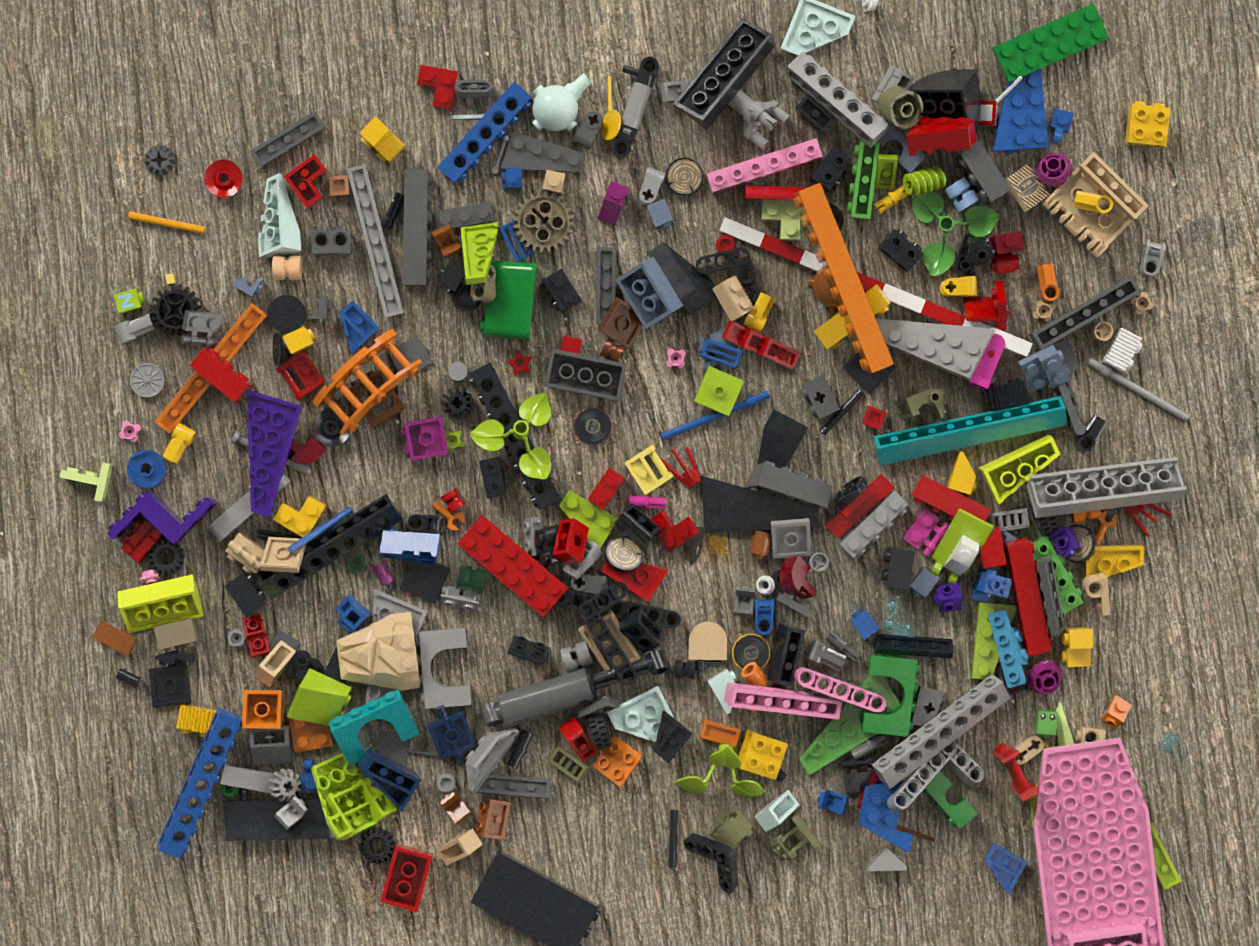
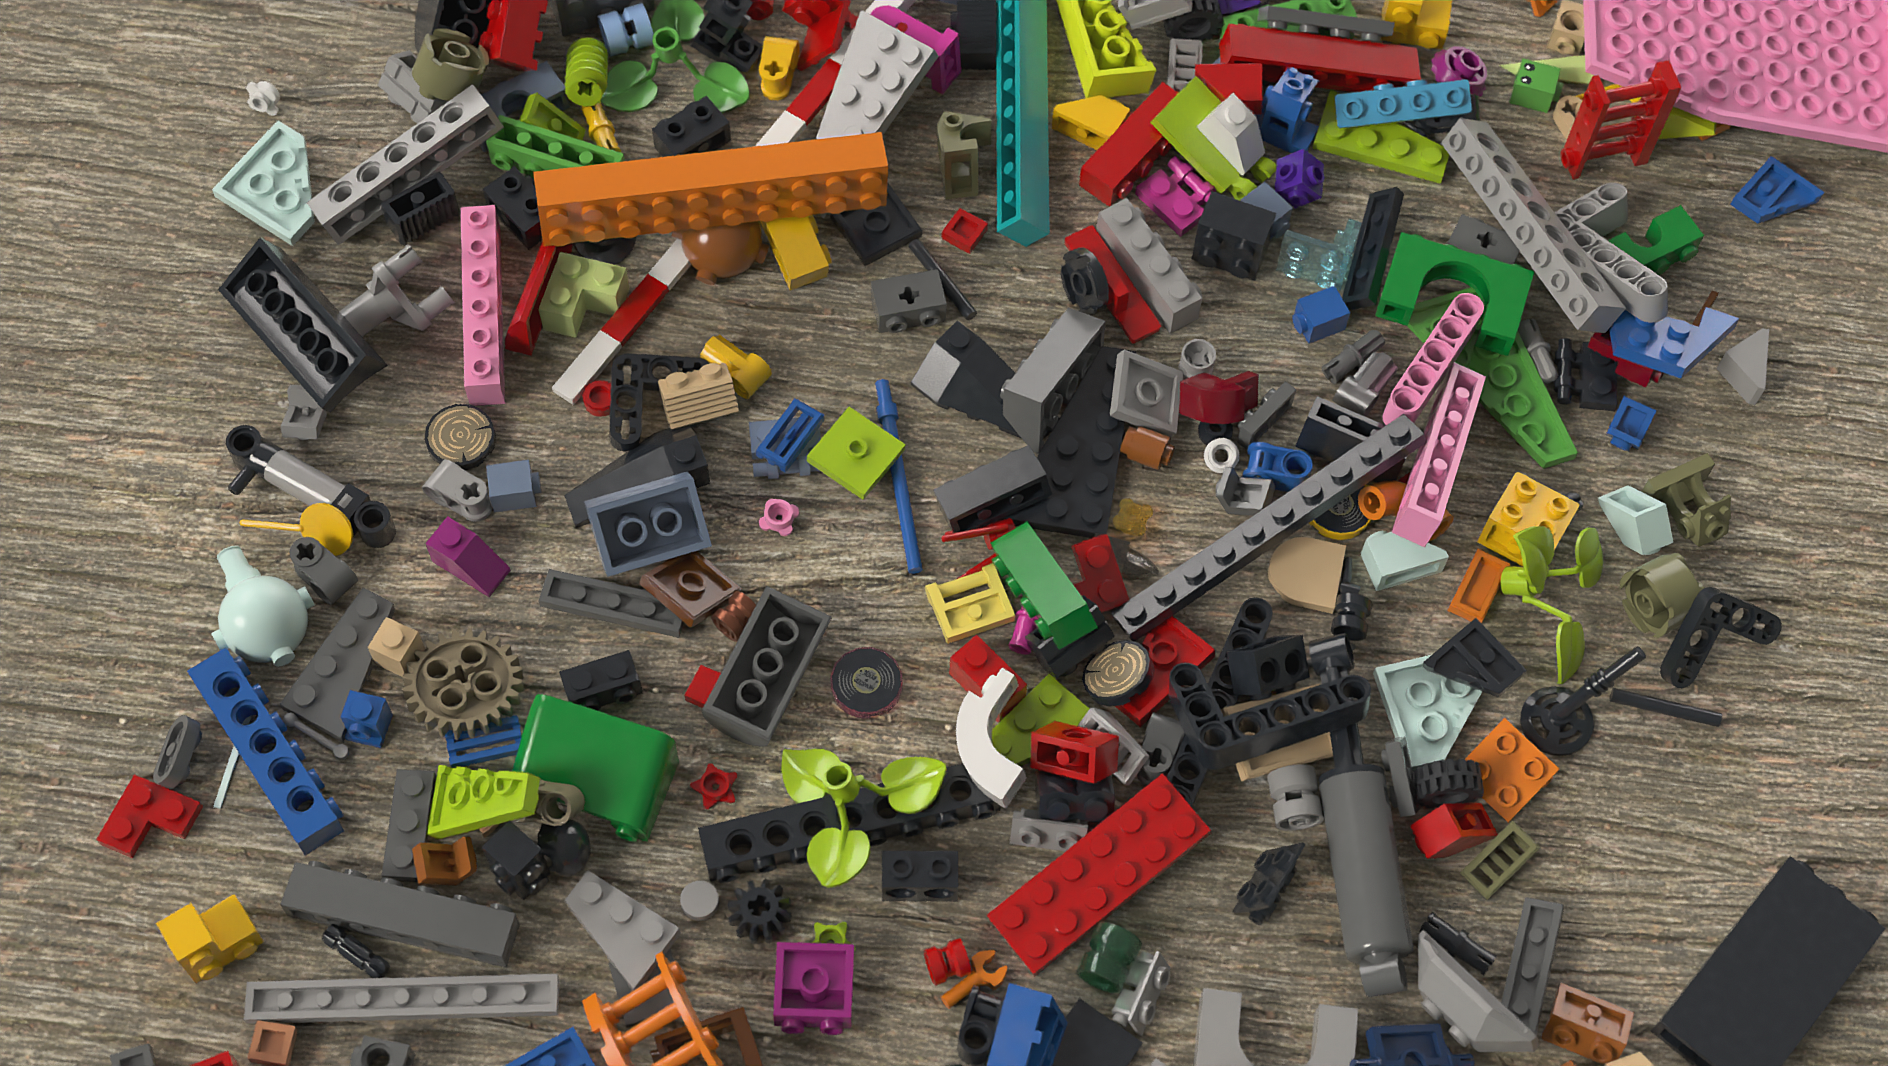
camera: 80 degrees left, 25 degrees down
red slope [721,320,801,370] -> none
none -> light grey wing [565,870,681,991]
none -> brick [933,445,1052,533]
none -> white arch [956,668,1027,808]
none -> brick [990,522,1098,650]
none -> plate [1111,414,1427,642]
none -> black dish [1520,646,1646,756]

